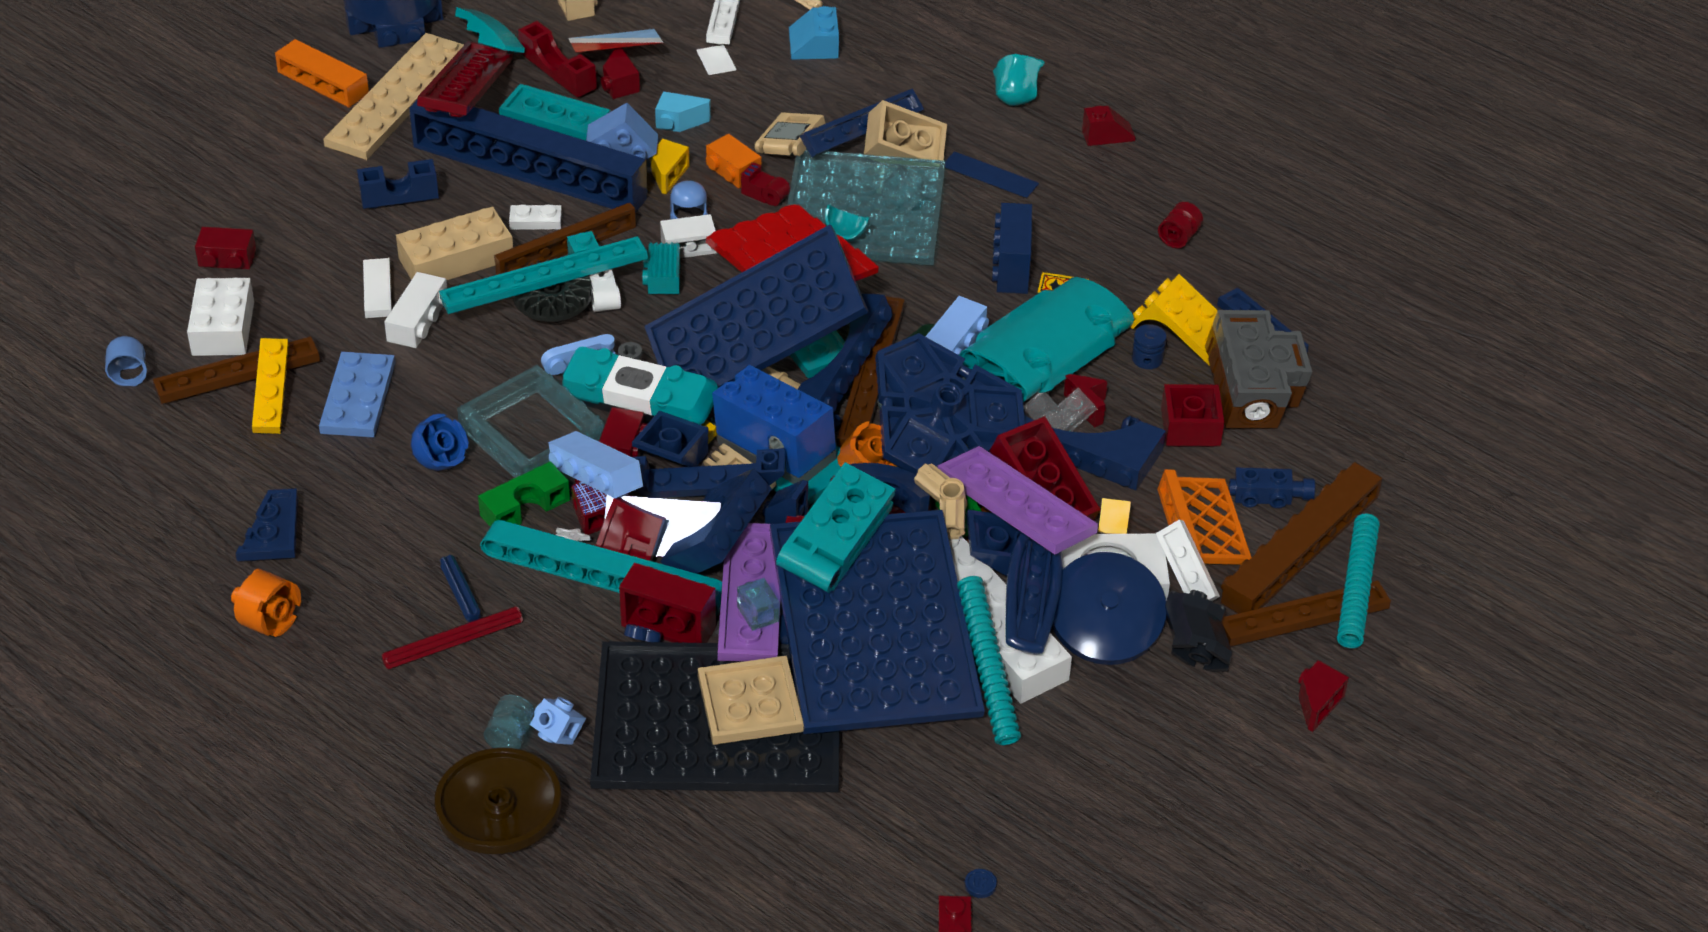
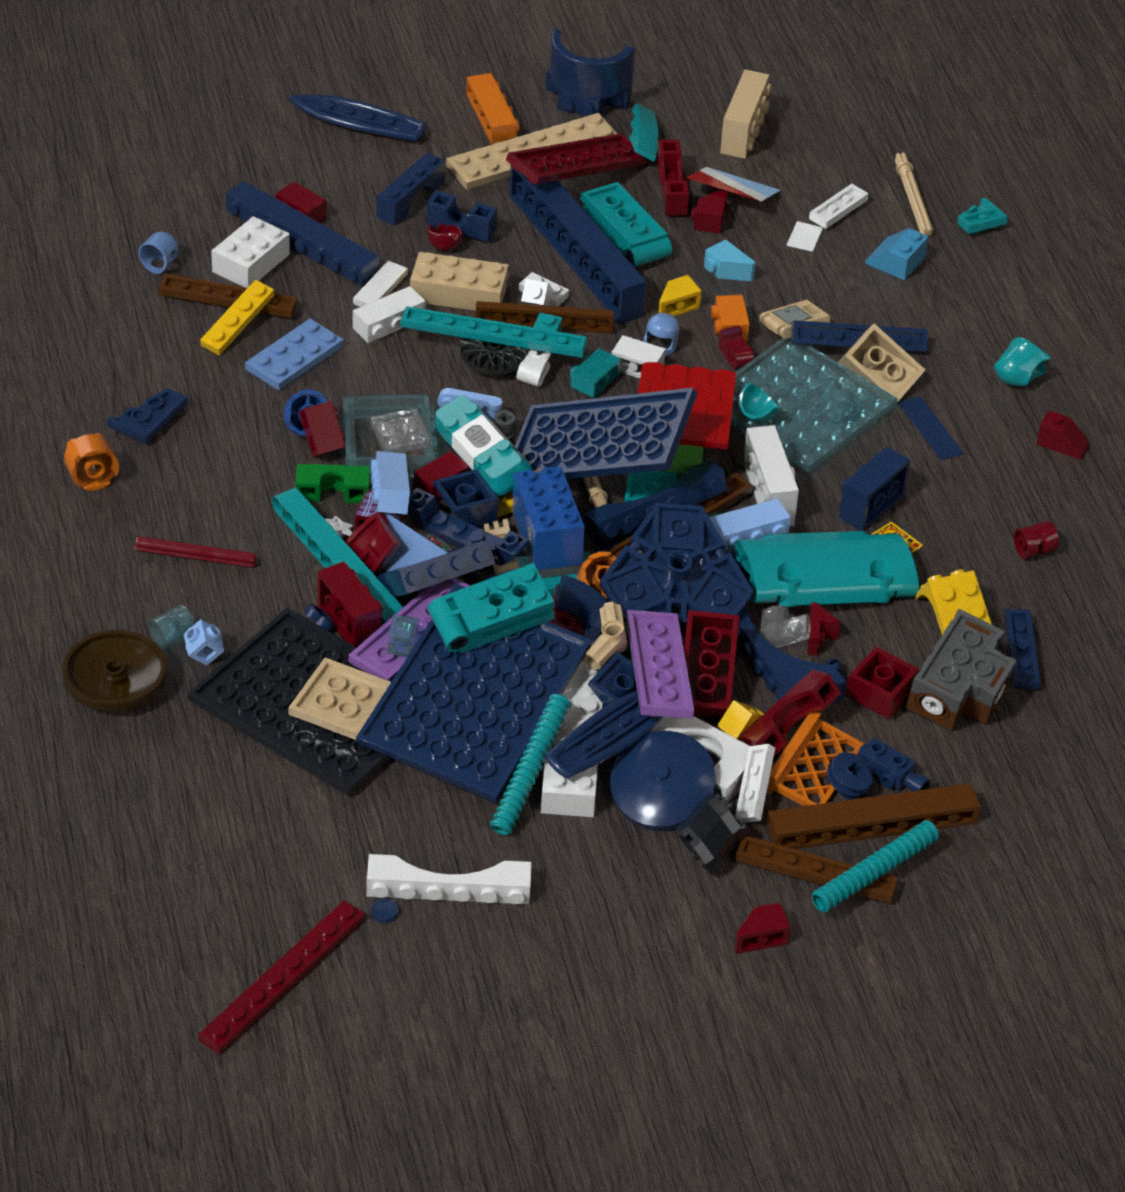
camera: 35 degrees right, 0 degrees up
dark blue axle [440,554,481,622] -> none
medium blue brick [586,103,658,159] -> none
dark blue piece [1132,324,1166,369] -> none
none -> dark blue brick [226,181,379,287]
none -> dark blue piece [289,94,427,142]
none -> dark red brick [298,401,346,457]
none -> white arch [367,854,531,904]
none -> clear plate [371,408,431,453]
none -> dark blue arch [376,152,445,226]
none -> dark red hair [427,223,463,251]
none -> white brick [521,279,553,306]
none -> dark red arch [741,669,841,757]
none -> white brick [743,425,799,526]
none -> dark blue piece [827,752,873,800]

